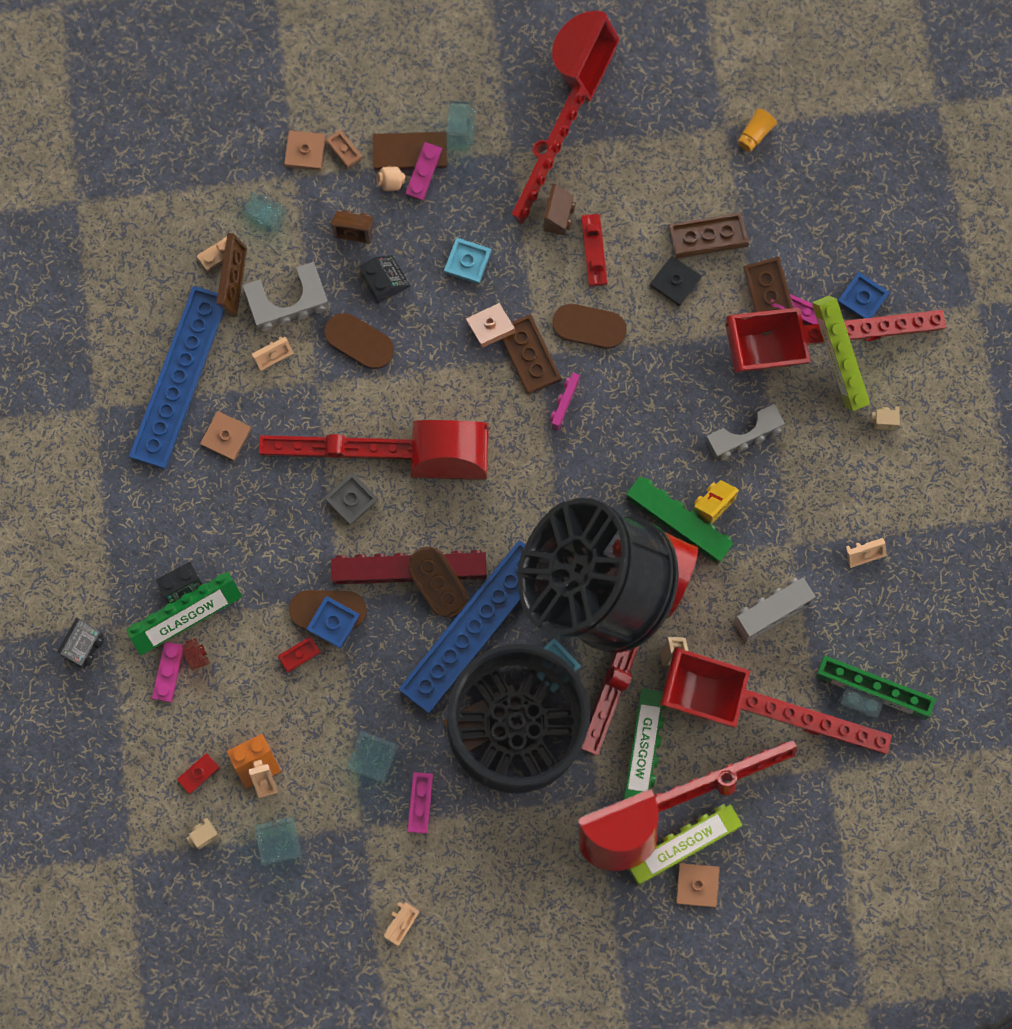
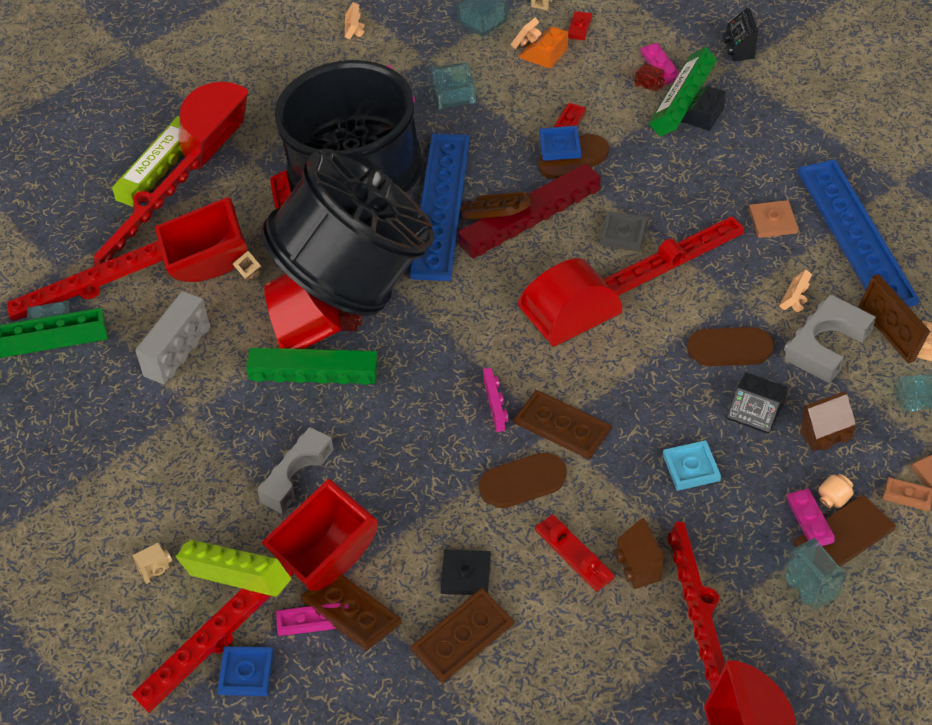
camera: 150 degrees right, 25 degrees down
plate [466,303,516,348] -> none
brick [624,688,666,800] -> none
nougat plate [676,863,719,908] -> none
yellow slope [693,480,739,524] -> none
light nougat plate [846,538,886,568] -> none

